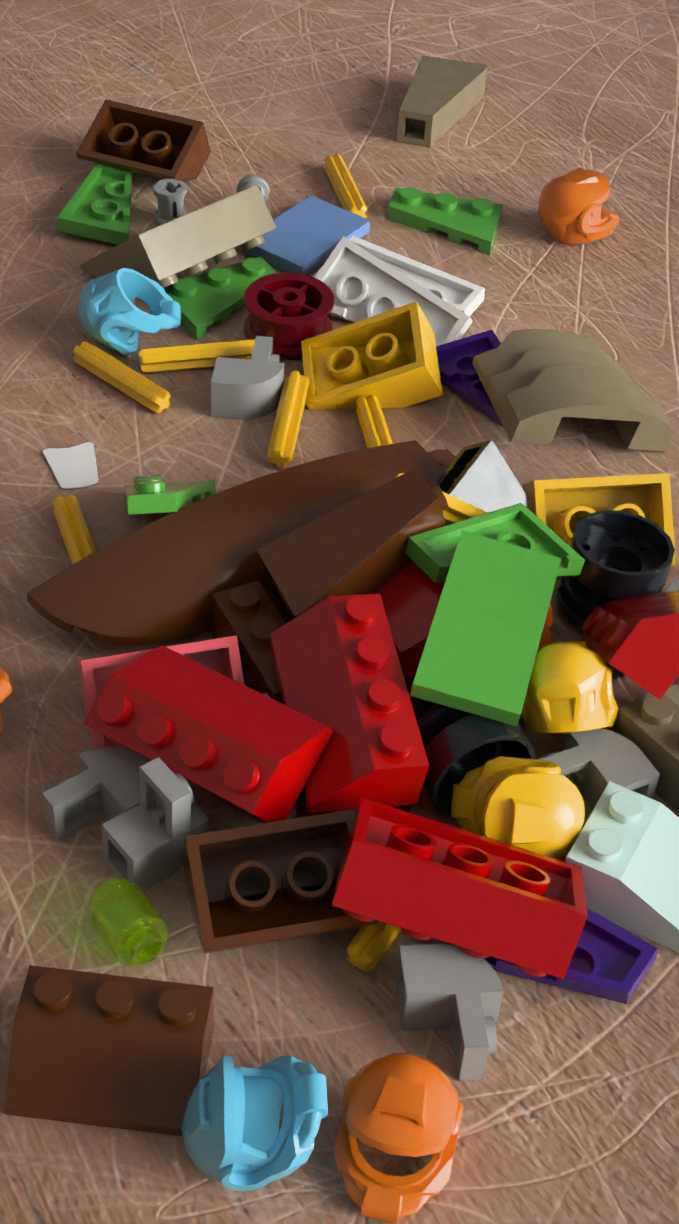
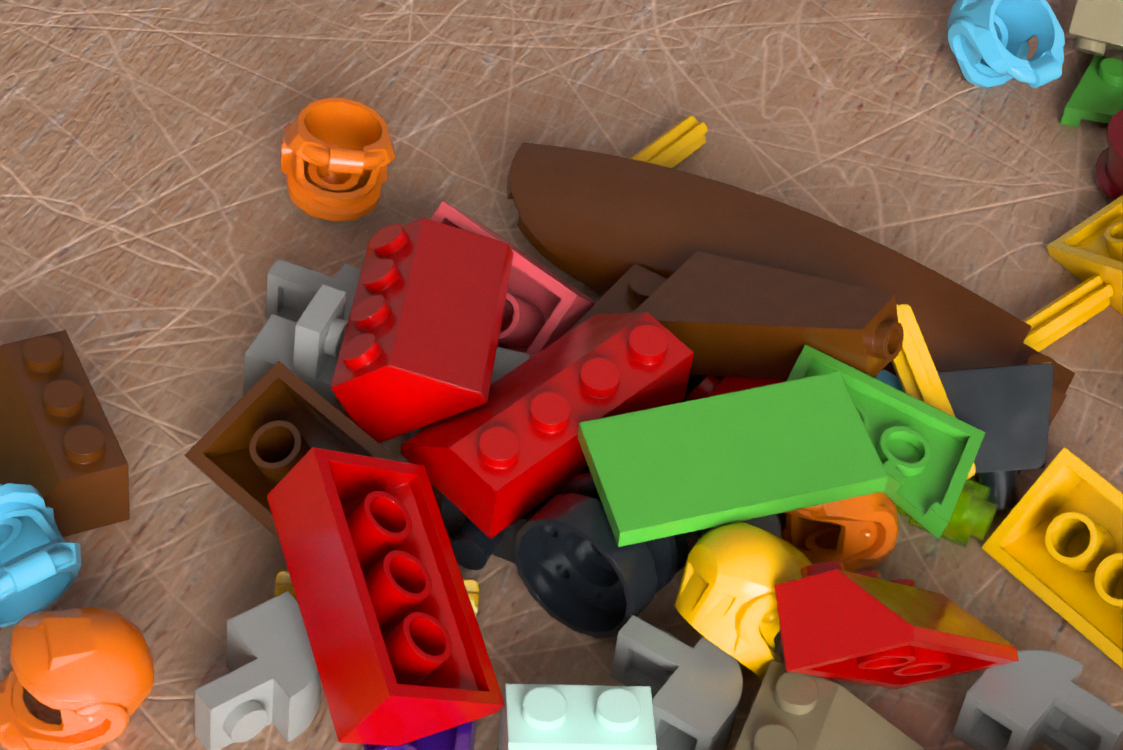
camera: 55 degrees right, 0 degrees up
white sticker [43,442,99,489] -> none
yellow axle [73,341,171,413] -> none
clear neon green brick [89,878,169,965] -> none
bright green wing [124,475,216,515] -> none
yellow axle [139,339,255,374] -> none
light grey brick [211,336,285,419] -> none
yellow axle [267,370,309,468] -> none
yellow helmet [450,756,585,860] -> none
black wheel [556,510,675,629] -> none

